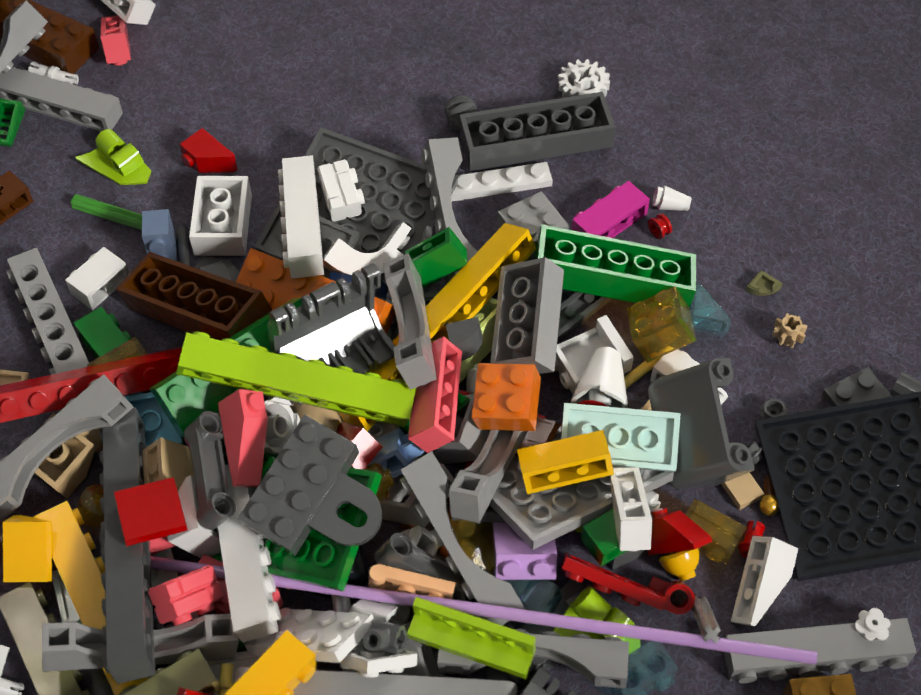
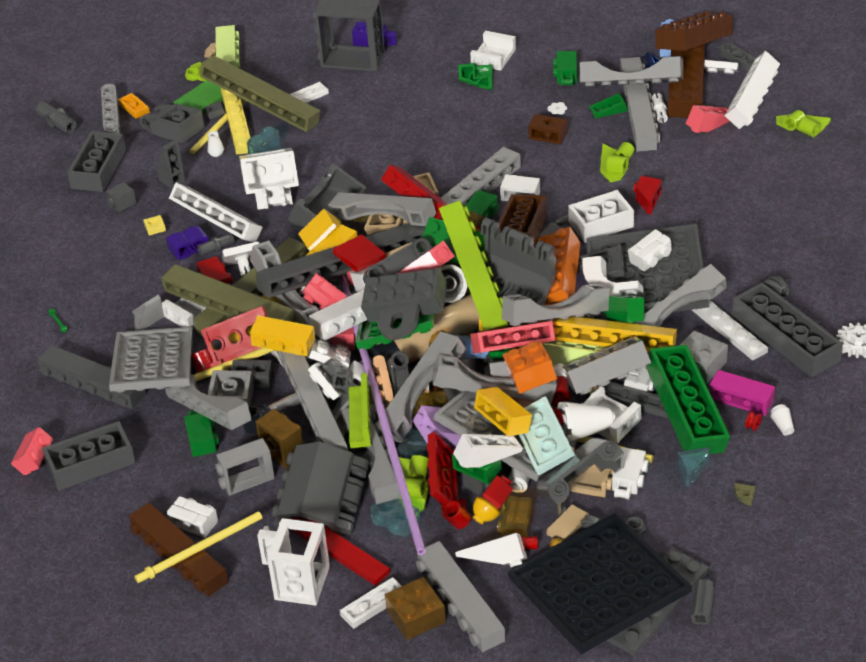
camera: 70 degrees right, 15 degrees down
bright green axle [70,194,142,230] -> none
sand blue brick [142,209,177,261] -> none
white brick [278,155,324,279] -> none
slope [336,421,383,469] -> none
dark grey brick [446,317,483,361] -> none
clear yellow brick [627,286,697,363] -> none
light grey axle [692,595,721,643] -> none
tan gear [772,313,807,348] -> none
white plant [855,608,891,641] -> none

